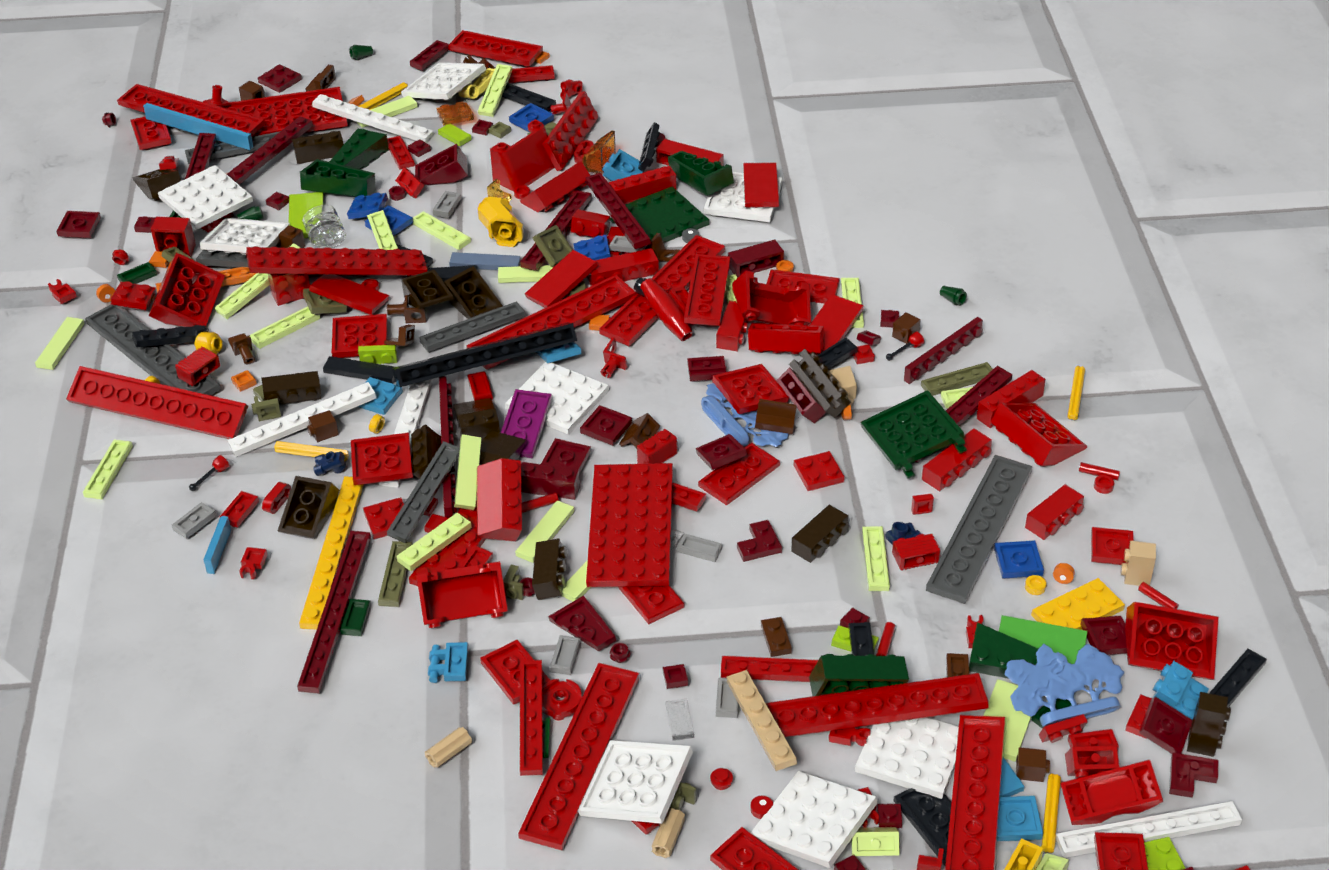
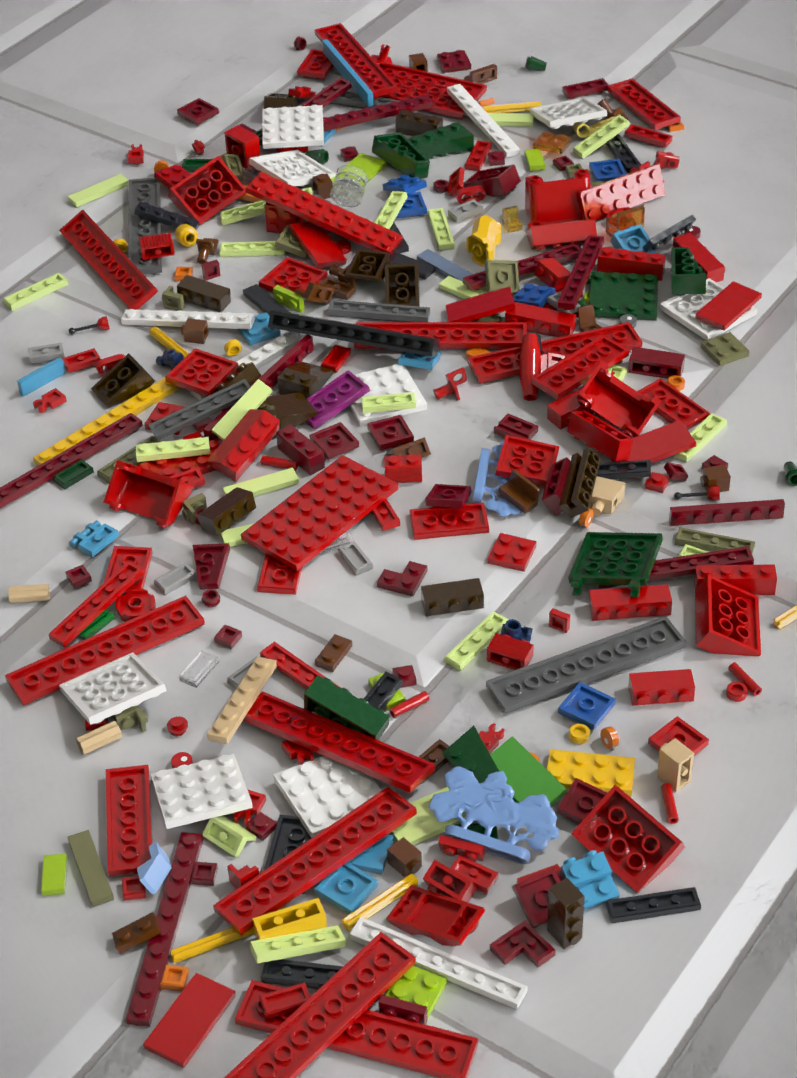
camera: 40 degrees right, 0 degrees up
none -> dark red plate [65,565,92,589]
none -> dark red plate [201,259,221,281]
none -> reddish brown plate [320,277,356,300]
none -> yellowish green tile [361,392,416,414]
none -> red beam [455,185,486,204]
none -> olive plate [701,332,749,366]

